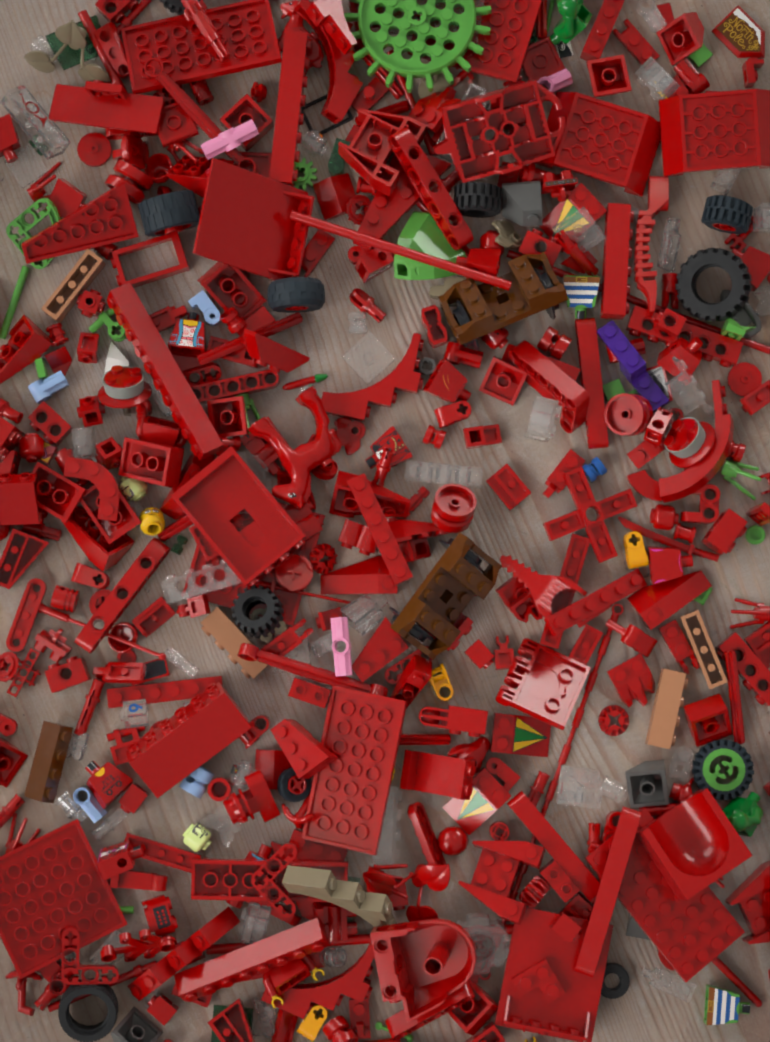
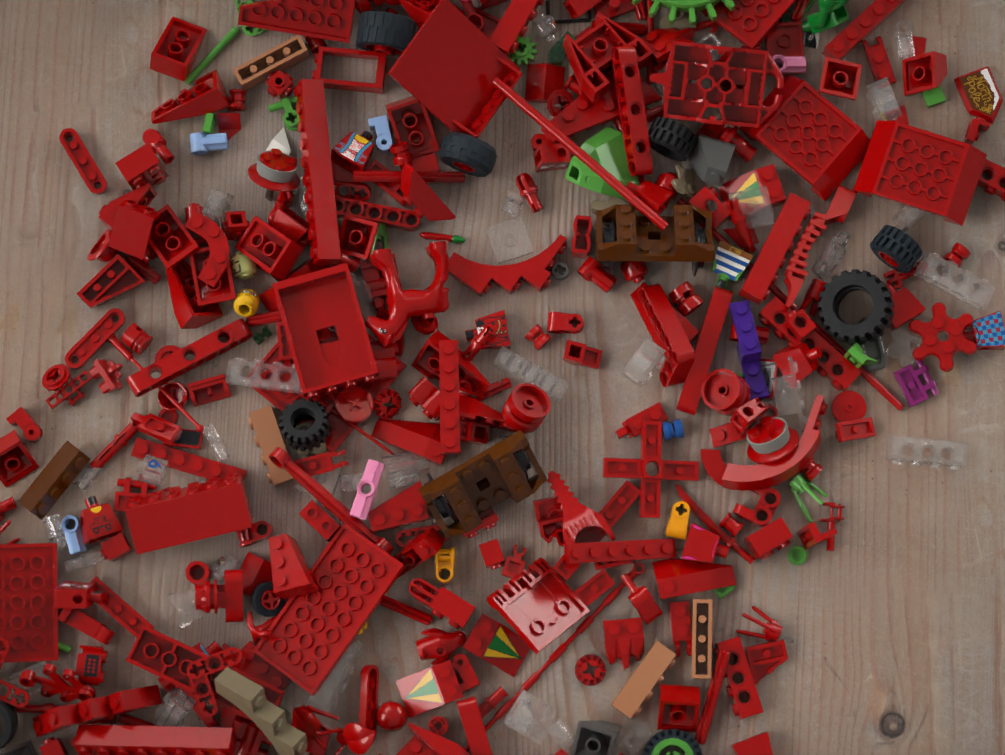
camera: 25 degrees right, 5 degrees down
red head [19,433,44,463] -> none
red brick [28,401,74,446] -> none
tile [39,441,58,464] -> none
red brick [44,656,91,693] -> none
red piece [71,563,110,589] -> none
red bracket [77,332,100,364] -> none
red brick [77,395,106,427] -> none
red hinge [149,305,188,333] -> none
red plate [176,594,211,618] -> none
light blue wheel [179,766,214,799] -> none
yellowish green head [182,823,212,852] -> none
red hinge [301,229,335,277] -> none
red bracket [315,607,343,632] -> none
red plate [334,417,366,455] -> none
red panel [400,750,476,800] -> none
red torso [422,360,471,403] -> none
red slope [479,356,527,406] -> none
red plate [485,464,531,511] -> none
red hips [541,170,578,202] -> none
bright green tile [603,379,625,402] -> none
red head [650,504,679,530] -> none
red piece [673,58,710,94] -> none

